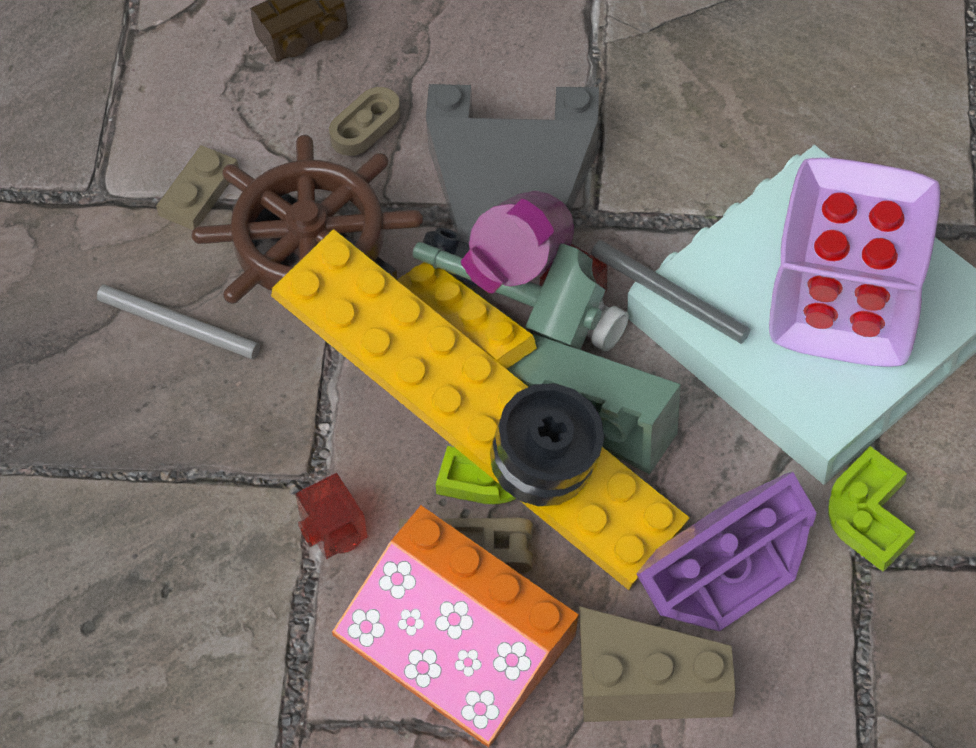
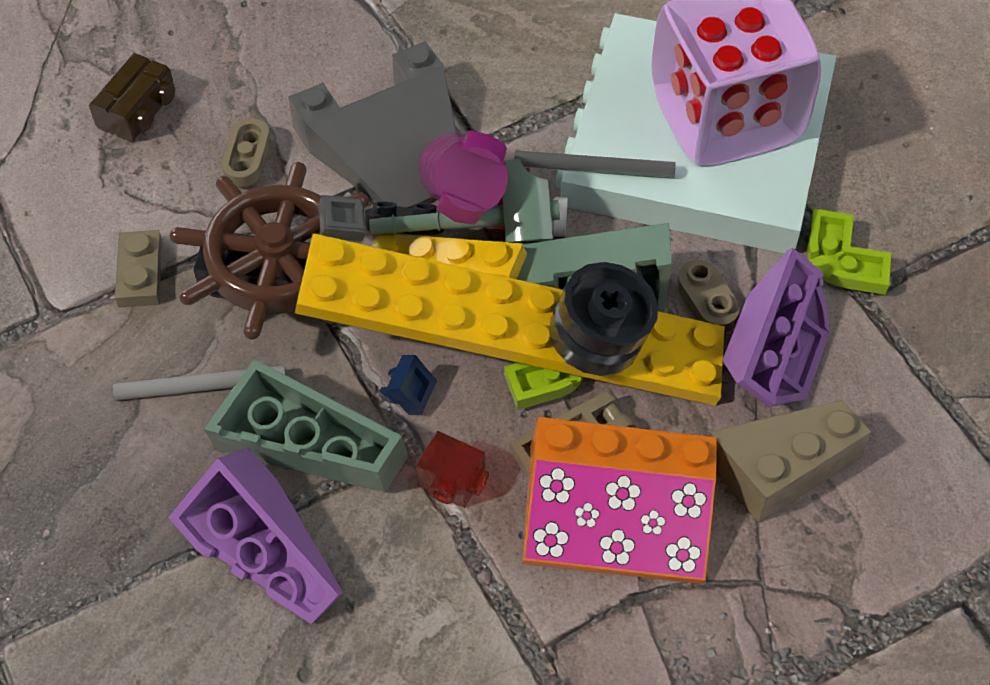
camera: 35 degrees left, 0 degrees up
none -> medium lavender wedge [168,447,343,624]
none -> sand green wedge [204,359,409,493]
none -> dark grey tile [318,195,366,241]
none -> dark blue tile [379,355,437,415]
none -> dark tan plate [677,260,740,333]

